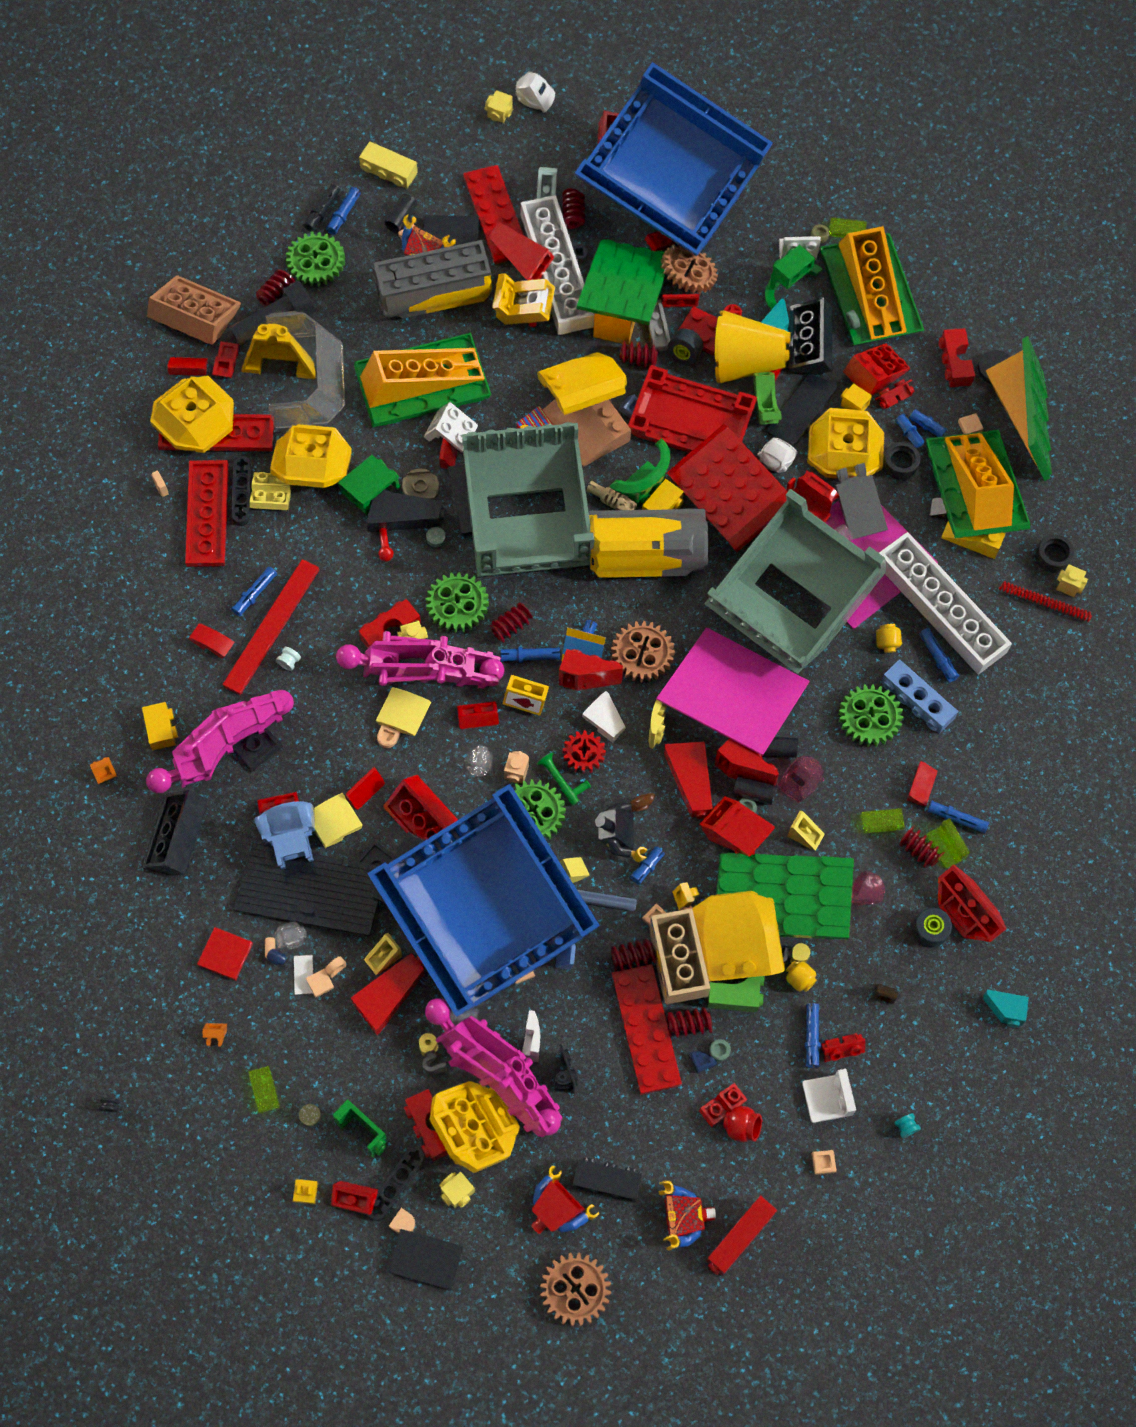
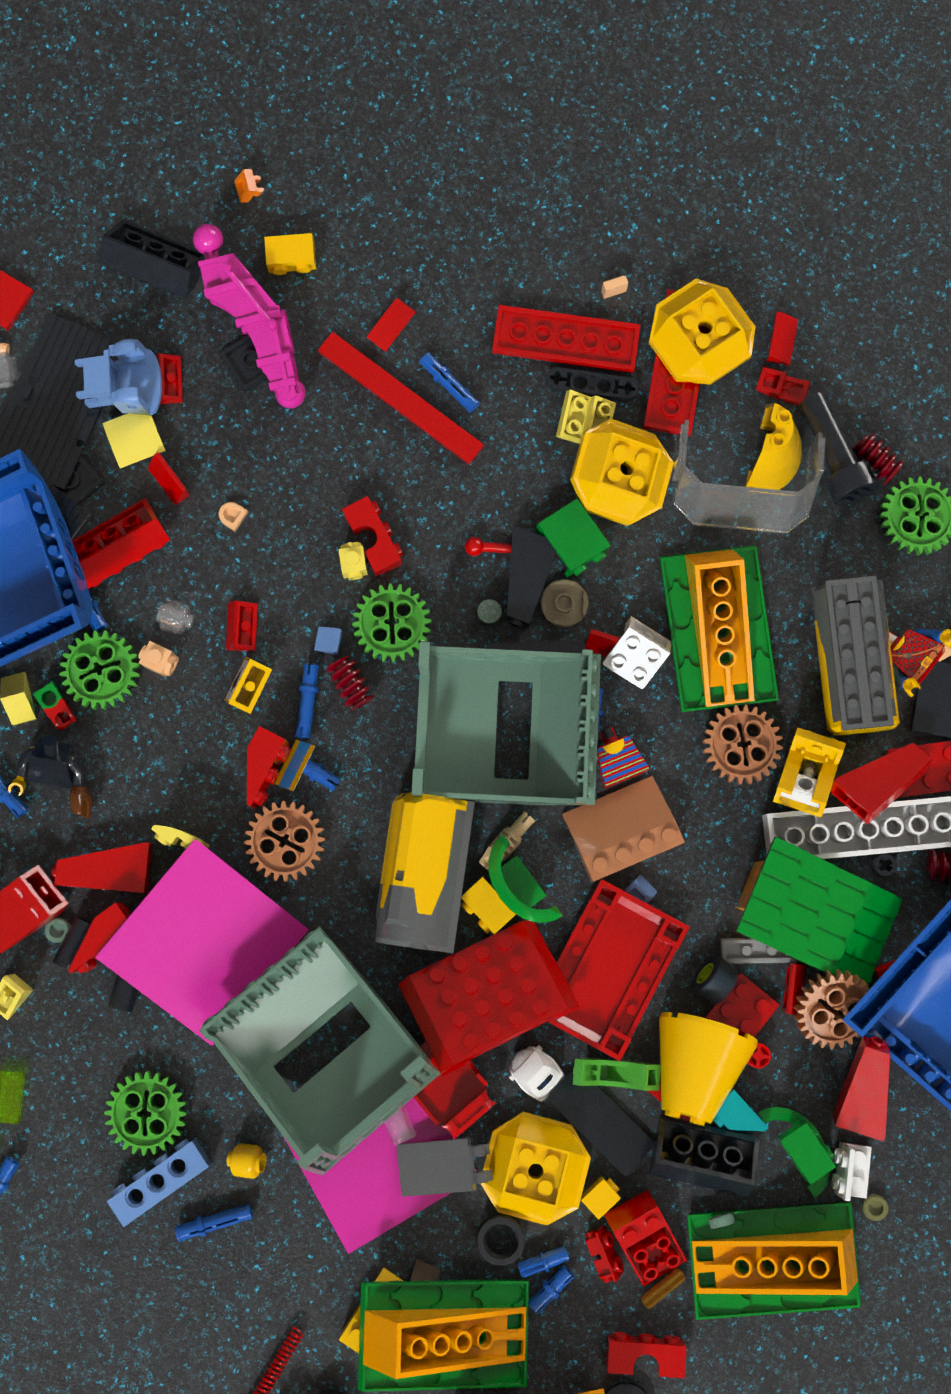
camera: 100 degrees right, 15 degrees up
nougat slope [147,275,241,345] -> none
light aqua wheel [276,647,301,671] -> none
dark pink piece [336,631,505,689] -> none
light yellow slope [376,687,431,736] -> none
yellow wedge [537,352,627,415] -> none
green piece [537,753,591,806] -> none
red gear [562,730,606,774] -> none
white slope [582,691,625,743] -> none
dark red piece [619,339,659,367] -> none
clear pink helmet [778,755,824,803] -> none
clear neon green tile [829,217,867,238] -> none
white brick [880,532,1012,675] -> none
red slope [907,761,938,807] -> none
light nougat tile [958,413,984,434] -> none
none -> leg [33,682,77,731]
none -> medium blue slope [314,627,343,655]
none -> pearl gold axle [641,1268,686,1309]
none -> nougat gear [702,705,783,785]
none -> slope [833,1036,890,1141]

